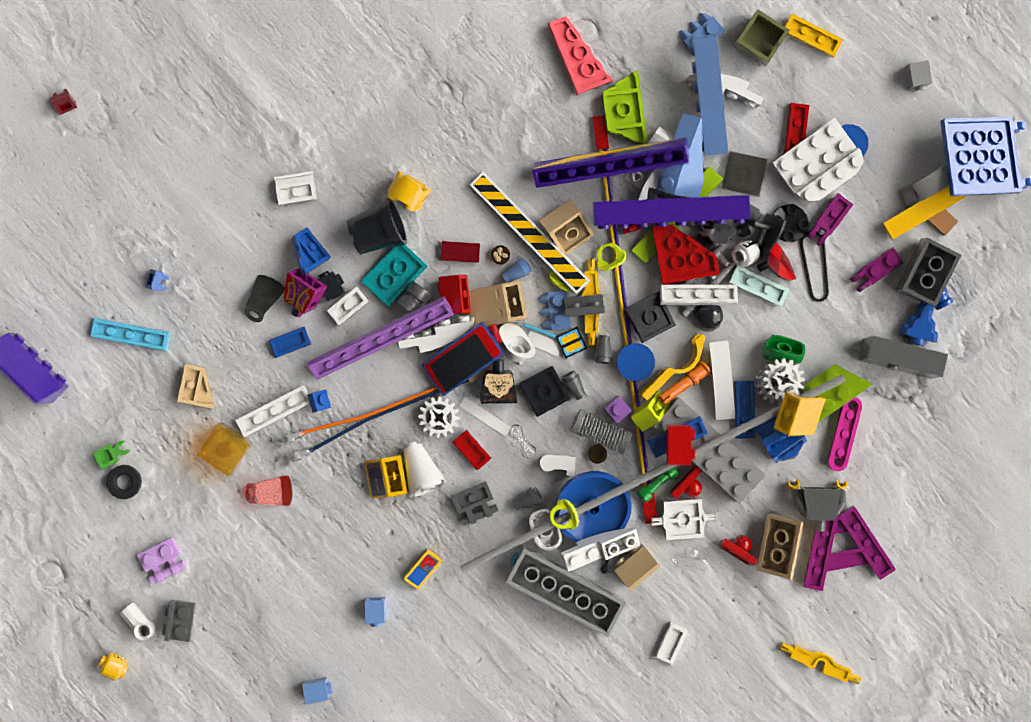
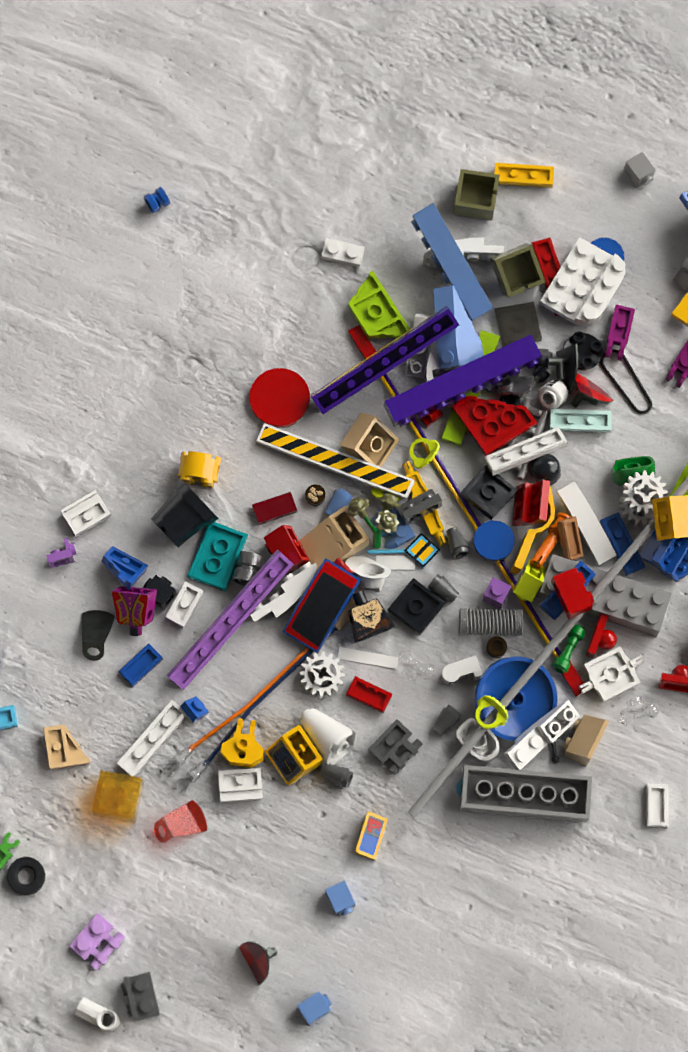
camera: 25 degrees left, 15 degrees down
coral wing [548,16,613,95] -> none
medium blue plate [680,13,725,56] -> none
none -> medium lavender bracket [46,538,76,568]
none -> white plate [218,768,263,803]
none -> yellow hinge [221,718,265,768]
none -> shield [239,941,277,985]
none -> red tile [249,368,310,428]
none -> dark grey cone [320,764,353,788]
none -> white plate [322,238,365,267]
none -> olive plant [347,493,401,549]
none -> olive piece [489,243,545,297]
none -> red slope [512,480,550,526]
none -> medium nougat tile [557,516,584,560]

